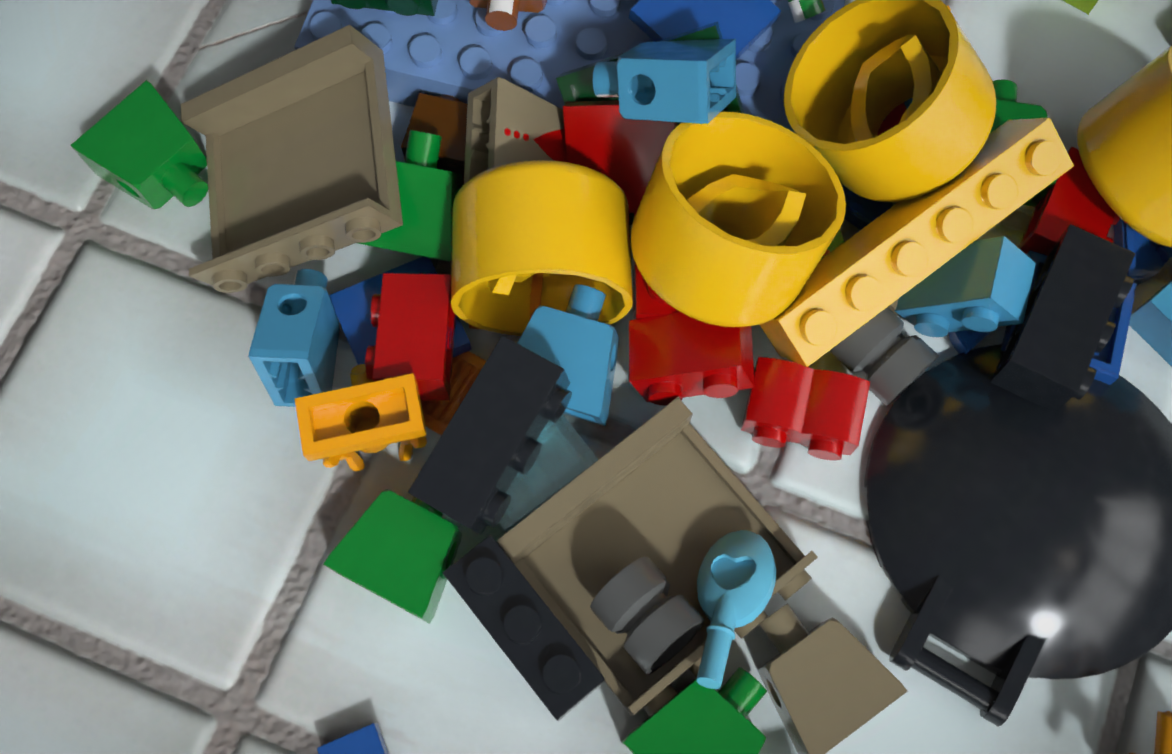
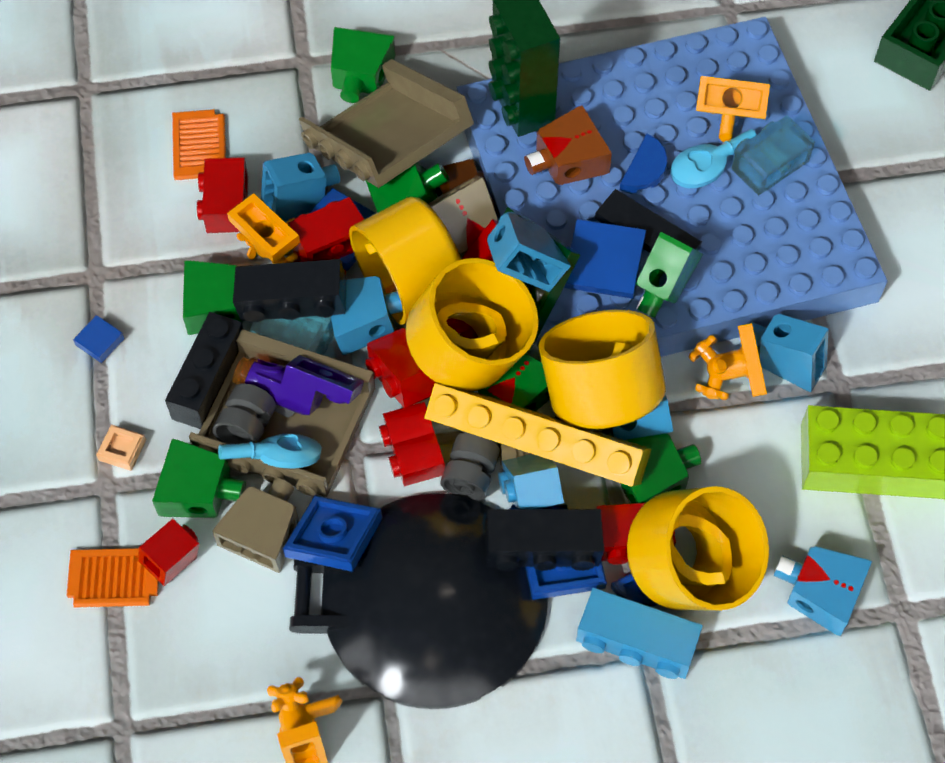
camera: 60 degrees right, 10 degrees down
none -> orange window [172,109,226,180]
none -> red brick [197,157,249,233]
none -> dark purple plate [233,355,364,418]
none -> blue tile [283,496,383,572]

